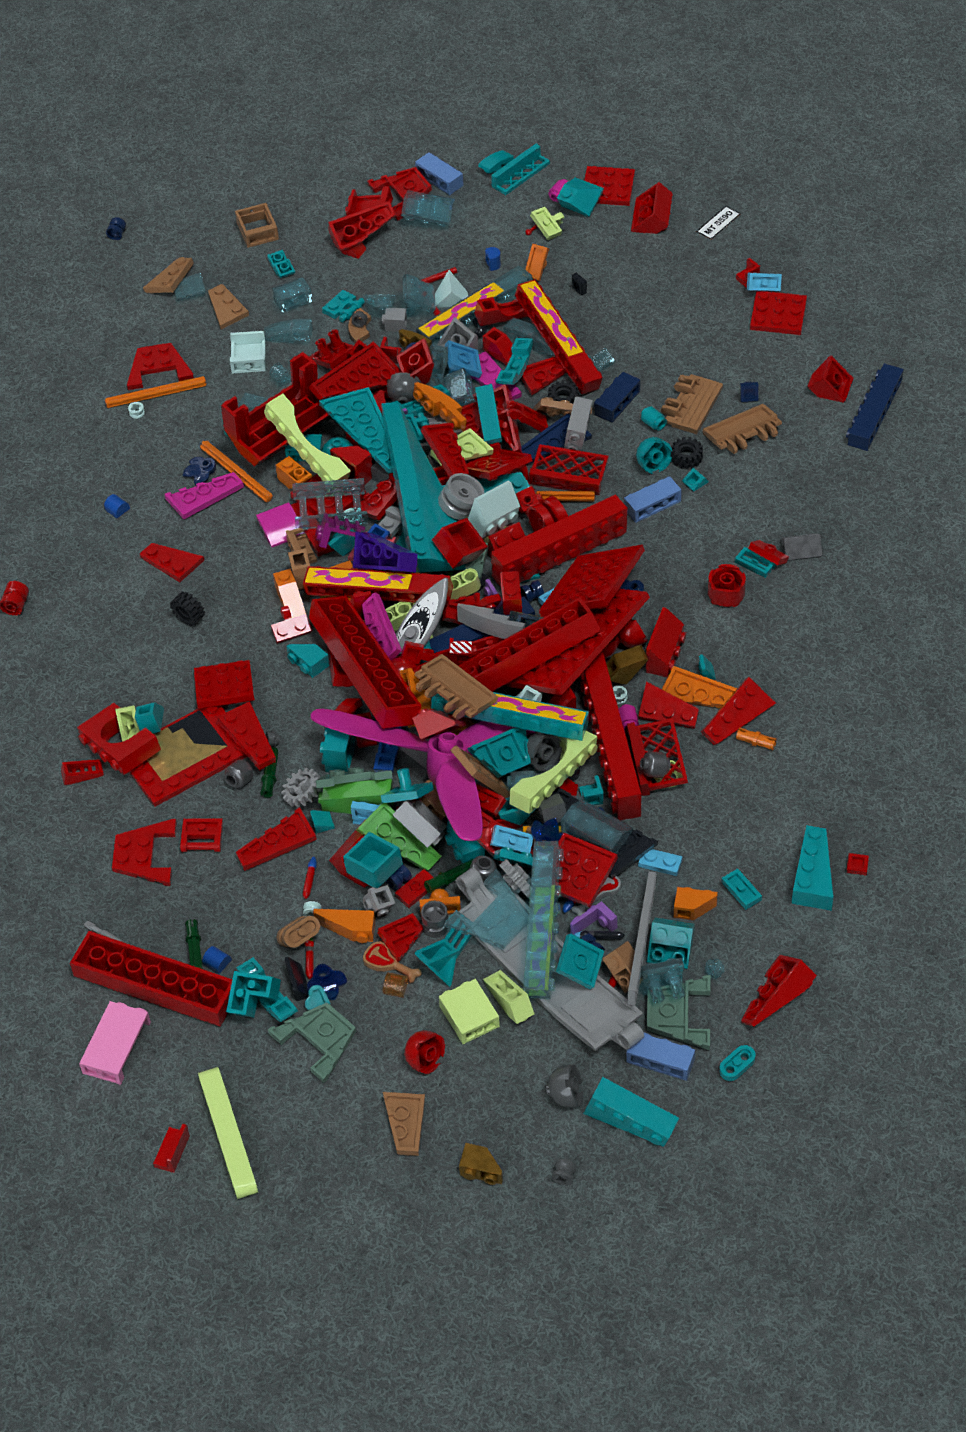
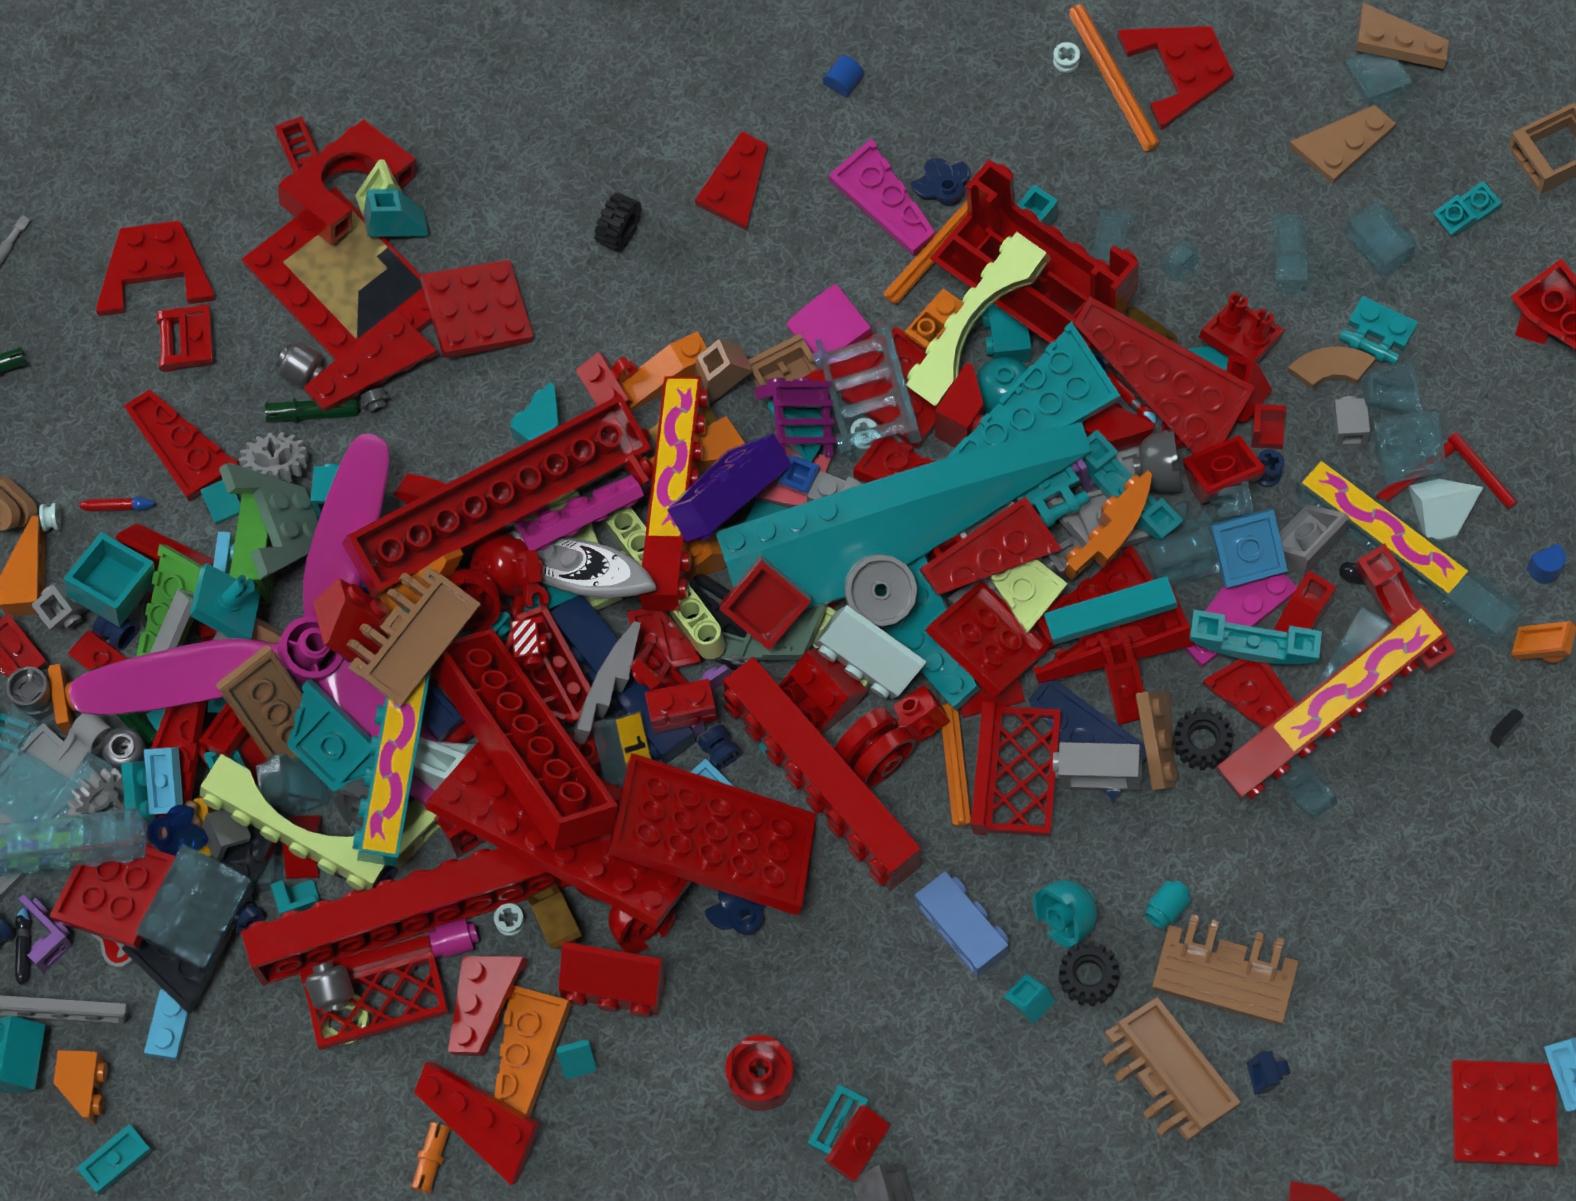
camera: 85 degrees right, 15 degrees up
light aqua panel [230,331,266,373] -> none
dark grey plate [351,311,368,327] -> none
pearl gold slope [399,329,432,353] -> none
dark blue brick [594,372,641,423] -> none

